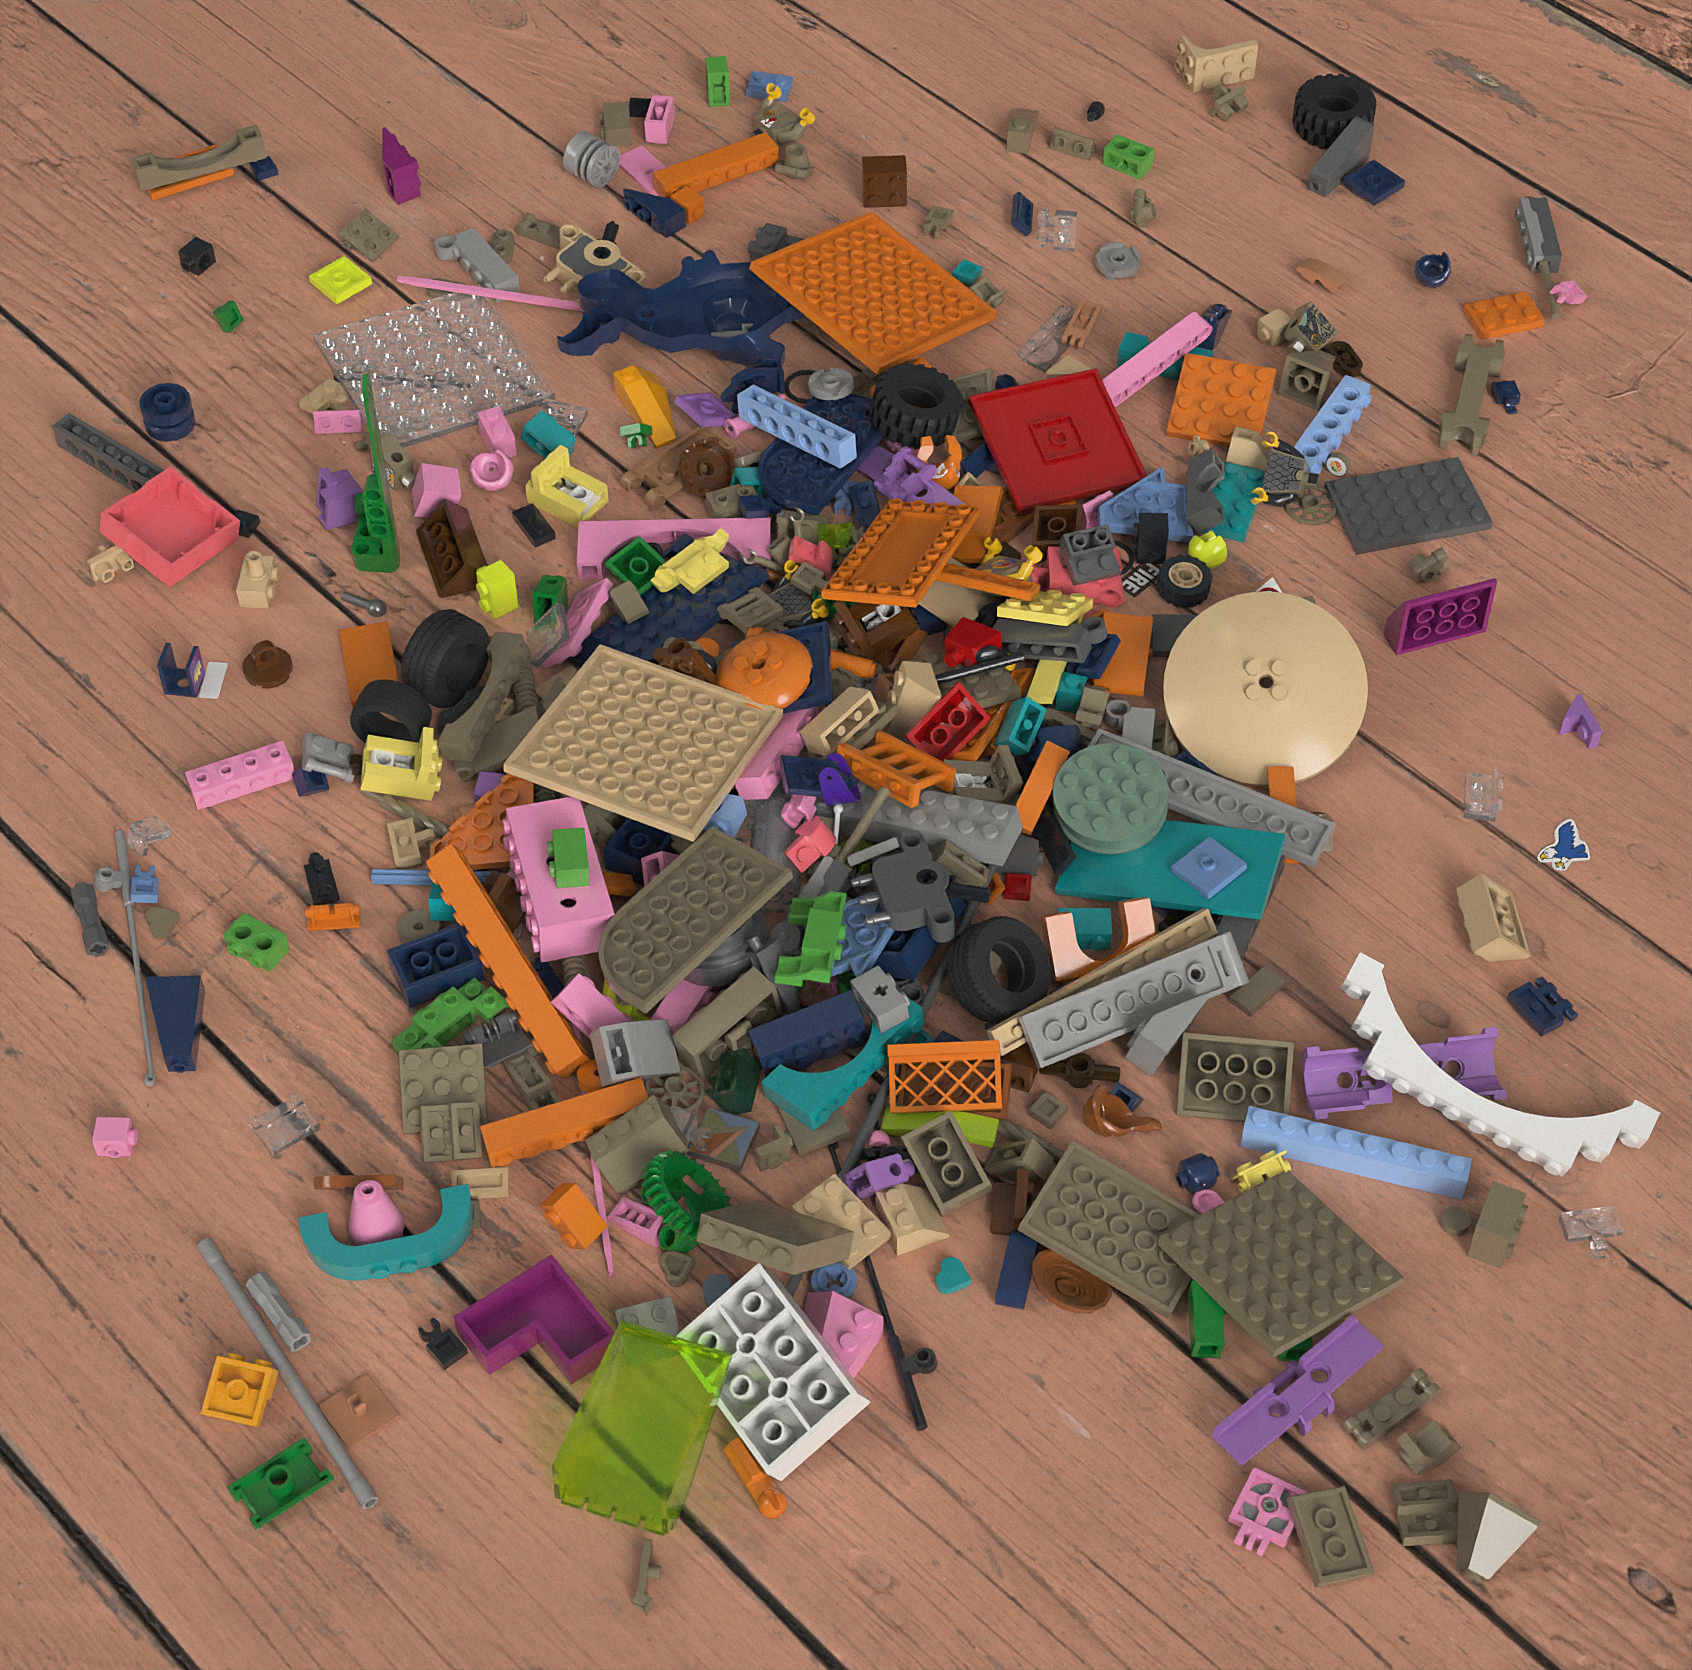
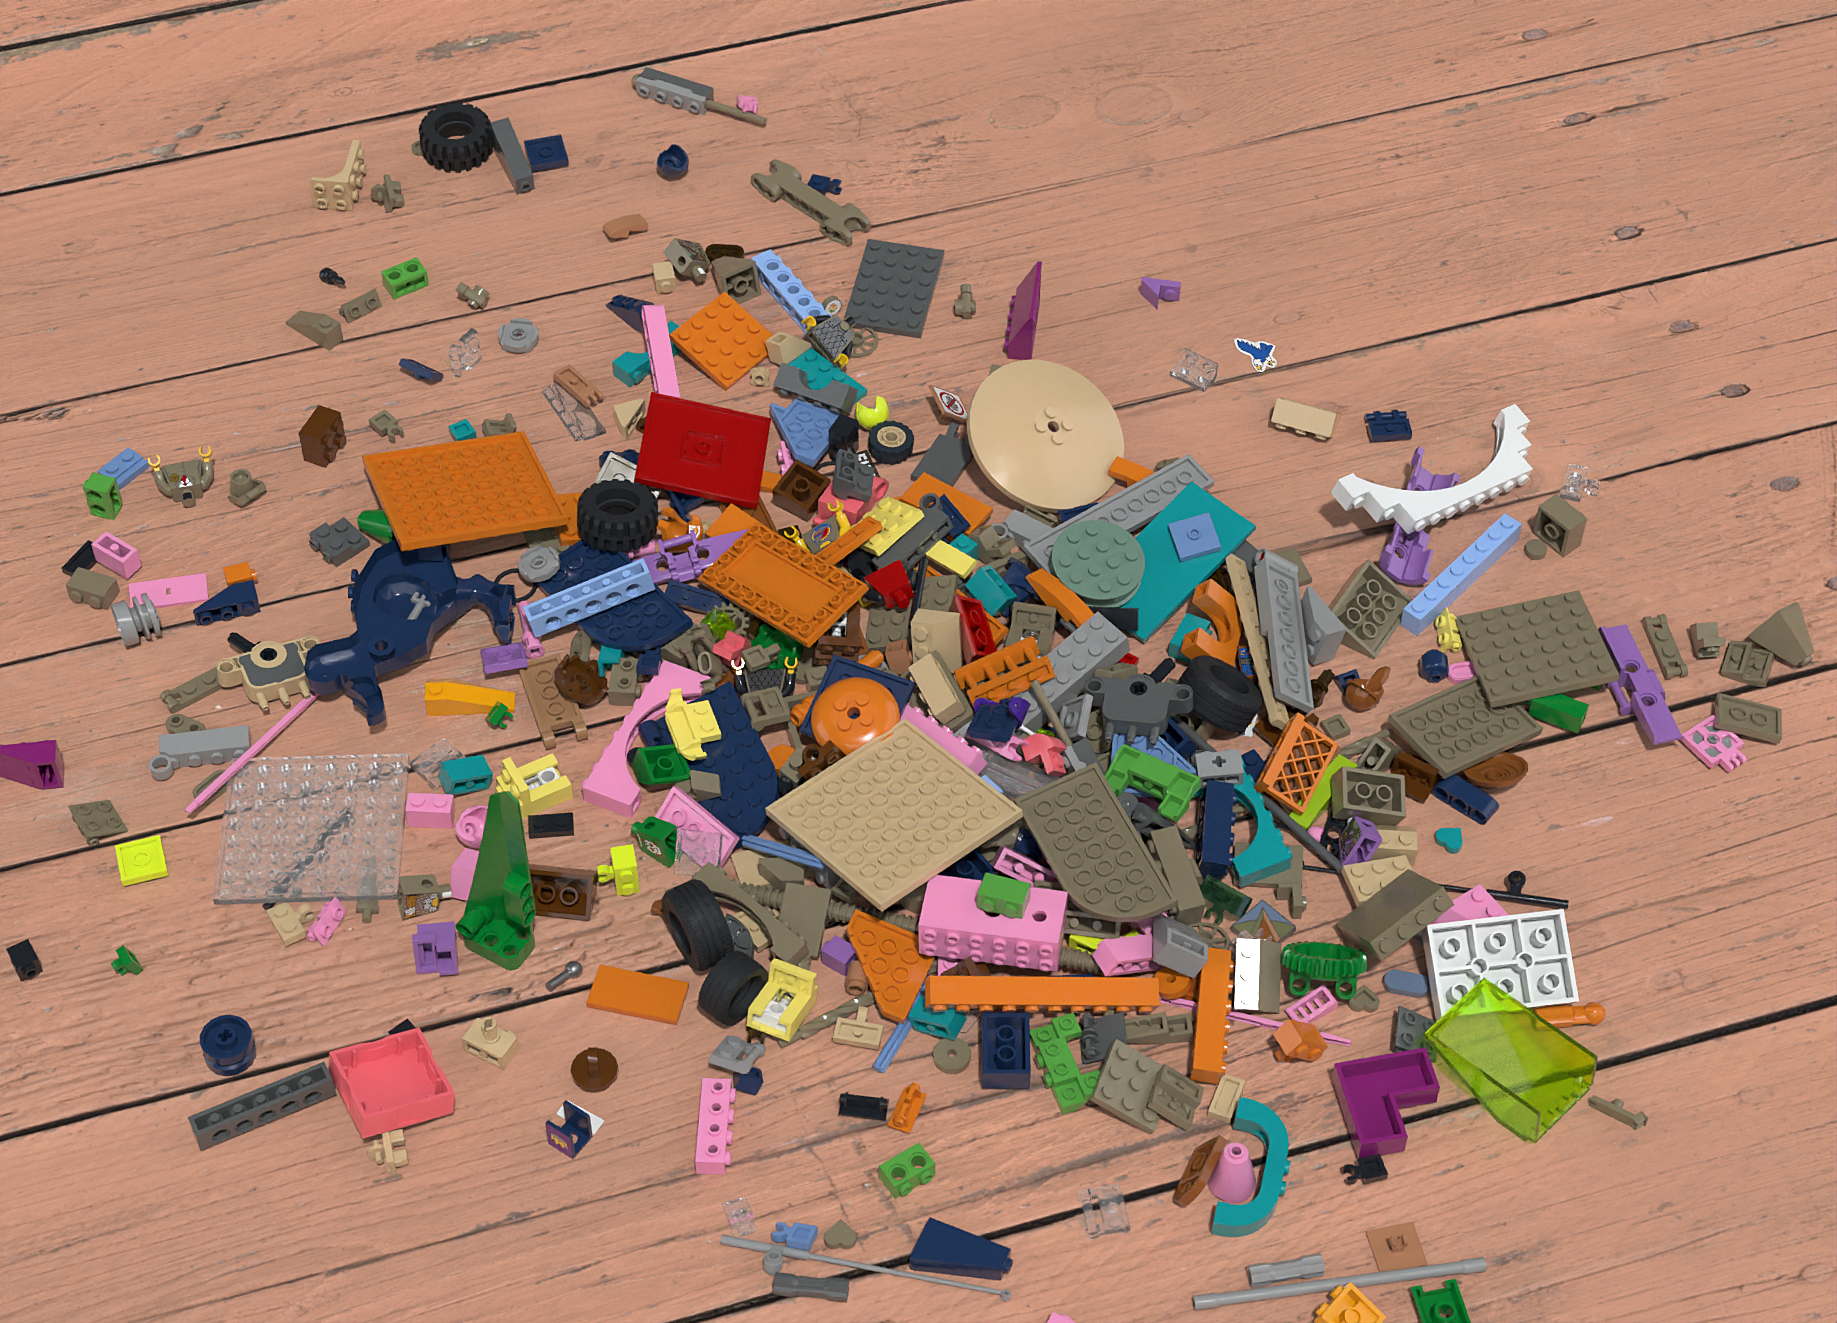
camera: 65 degrees left, 0 degrees up
orange brick [652,132,778,199] -> none
orange plate [1463,291,1545,340] -> none

